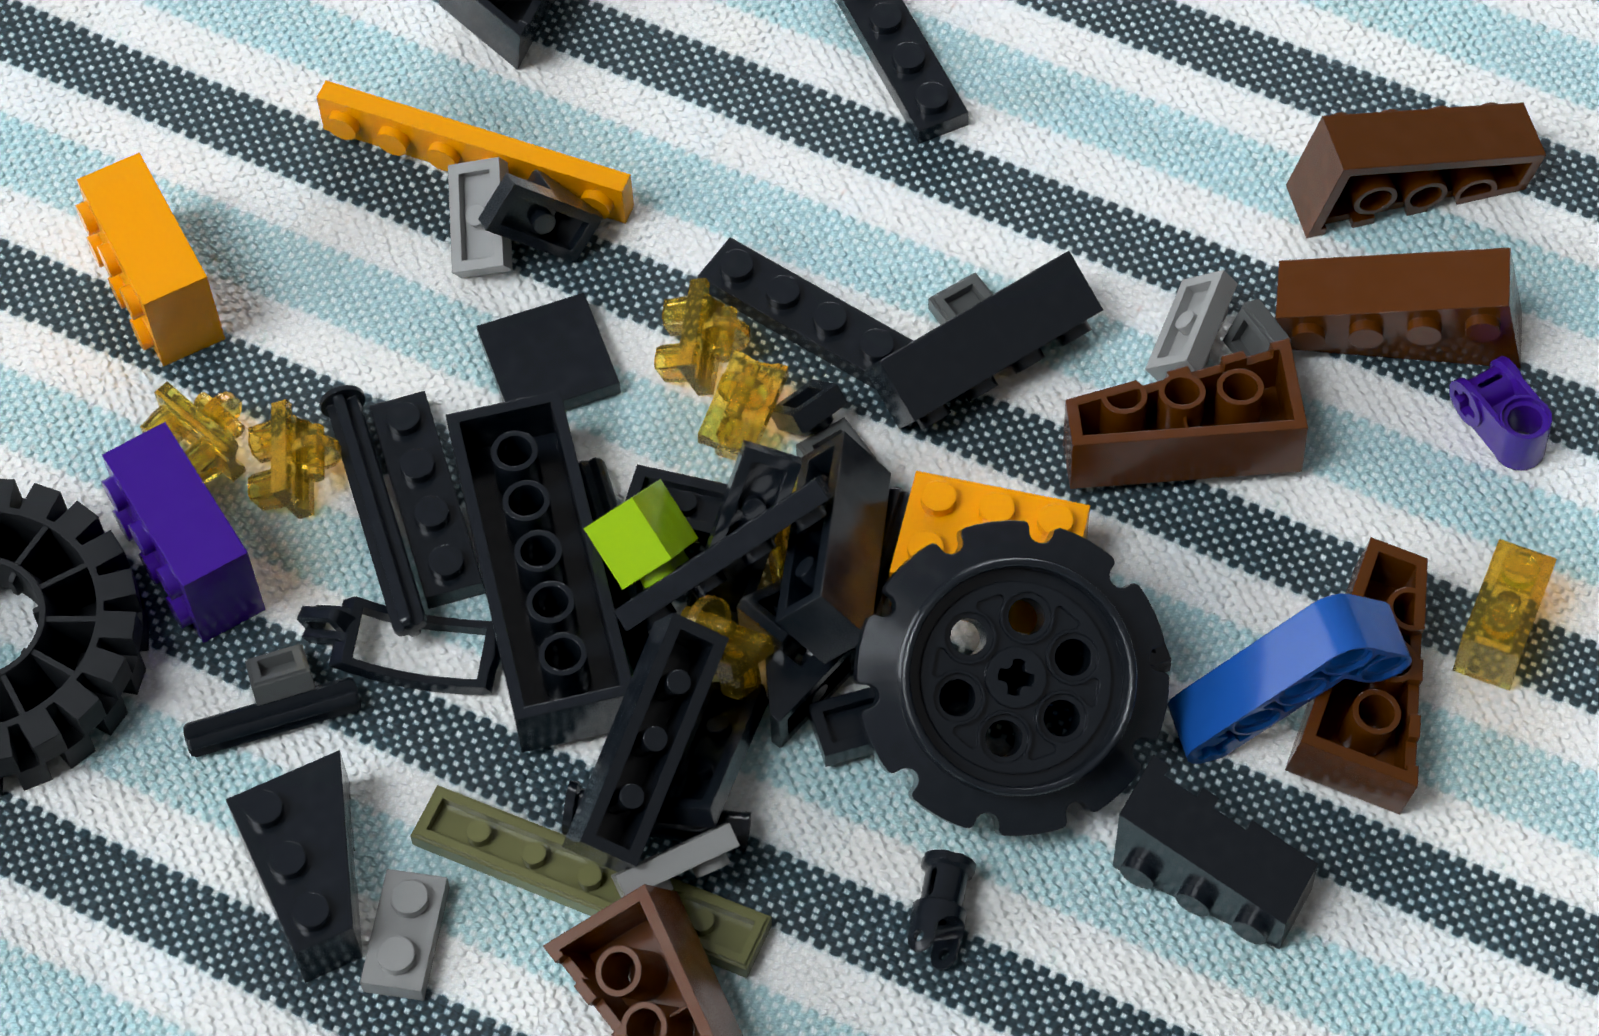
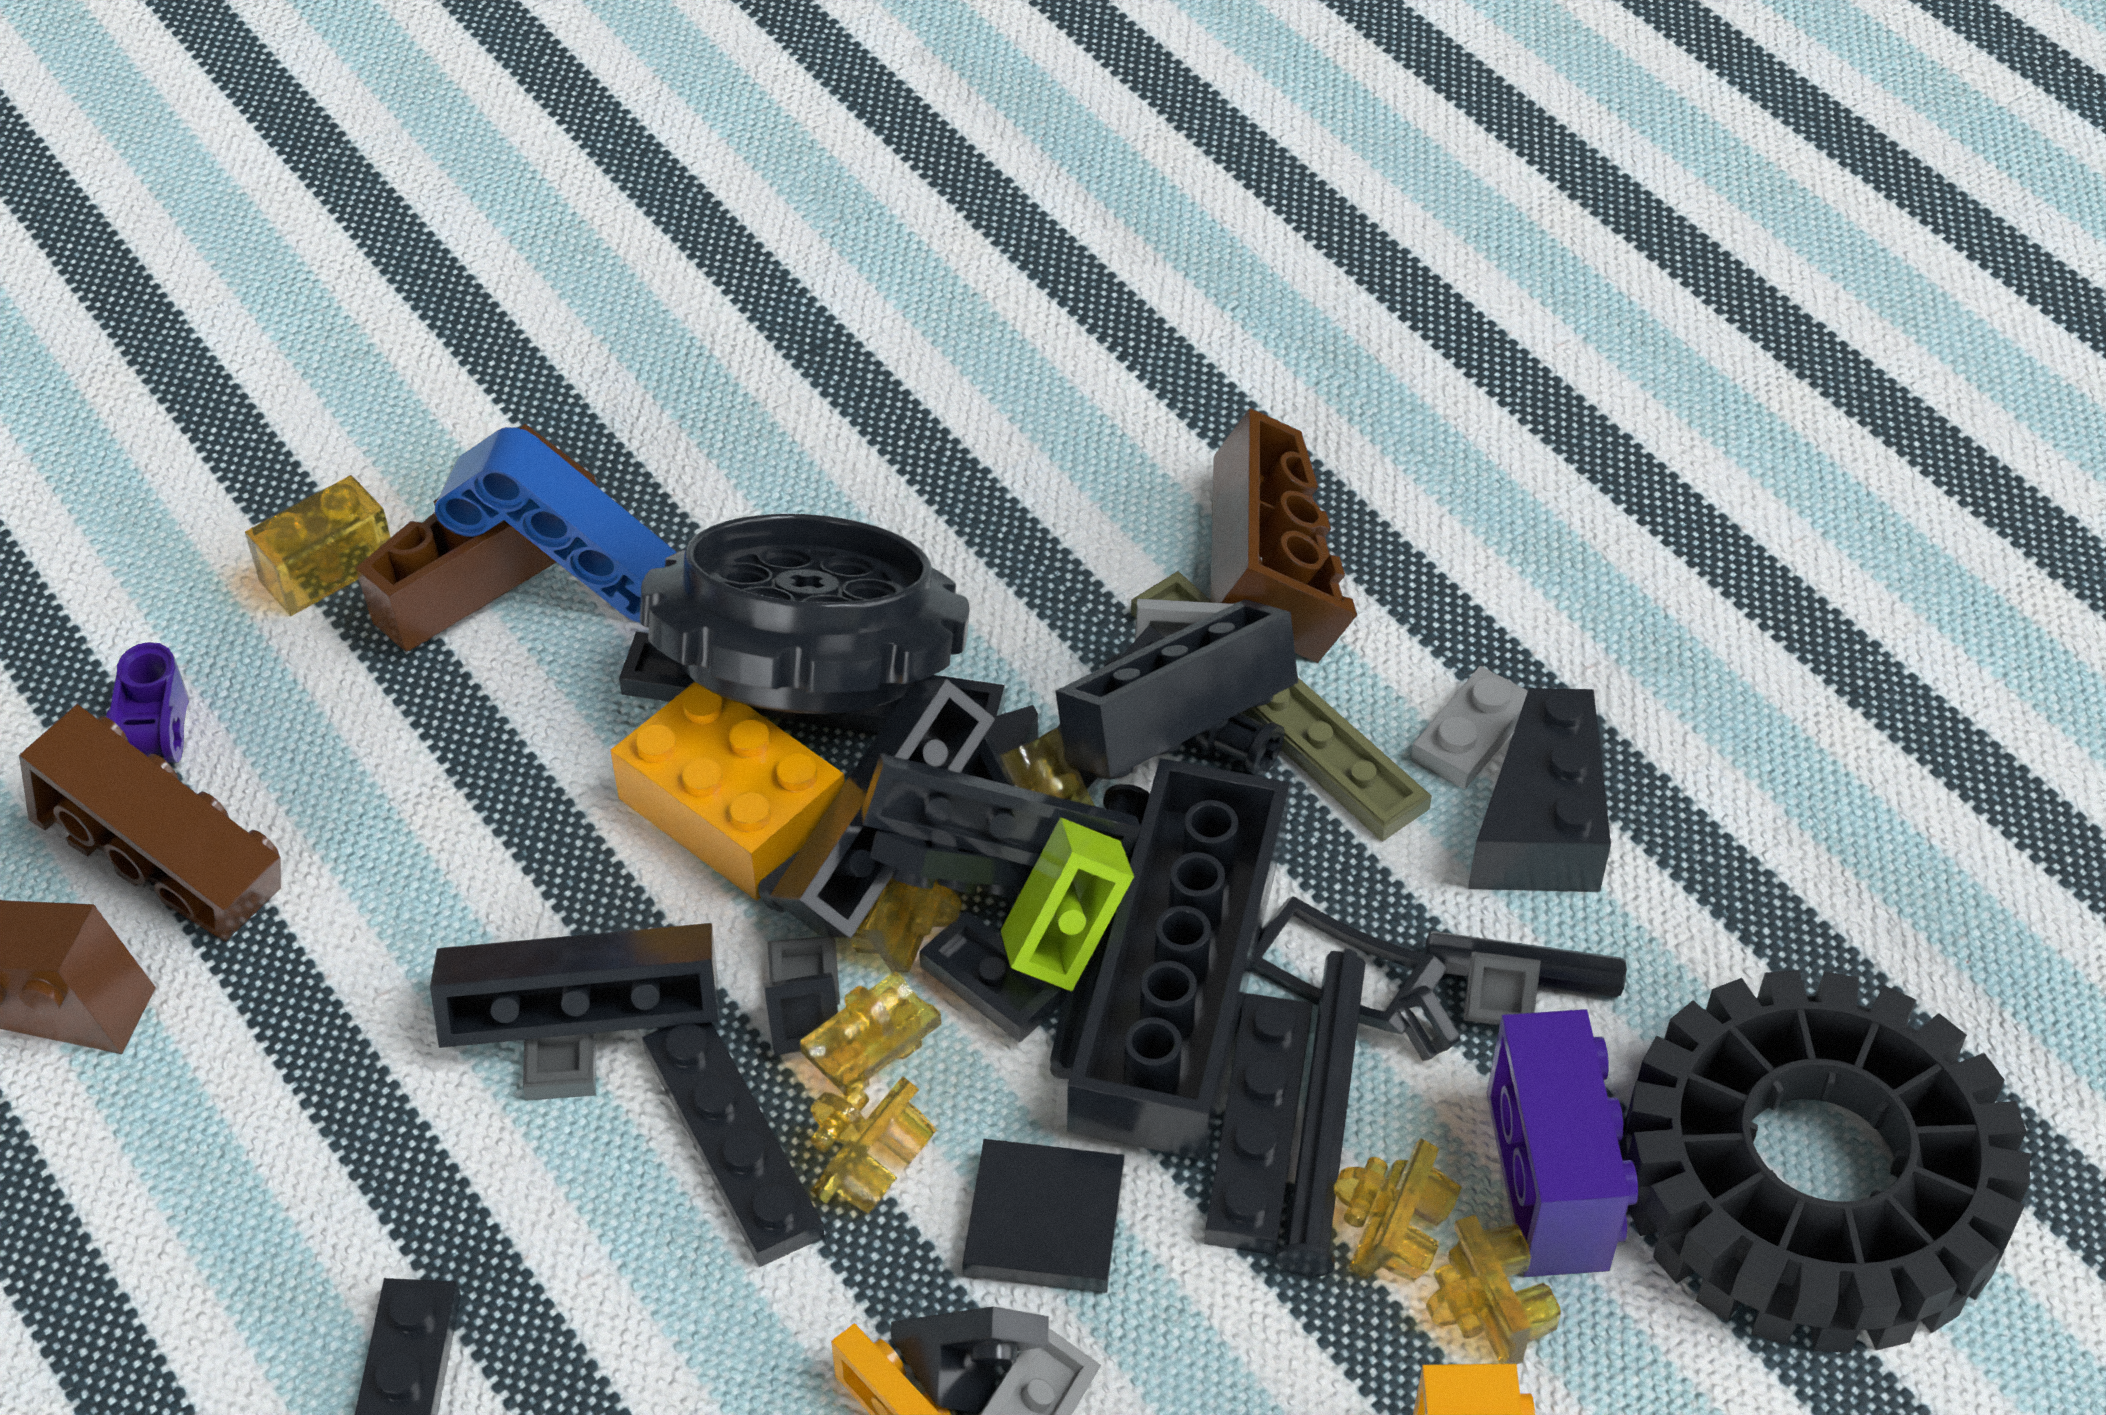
camera: 155 degrees left, 10 degrees down
black piece [908,850,976,970] -> none
reddish brown wedge [1063,338,1308,489] -> none
black wedge [1113,755,1318,950] -> none
light grey plate [1145,270,1238,381] -> none
dark grey tile [1223,299,1291,357] -> none

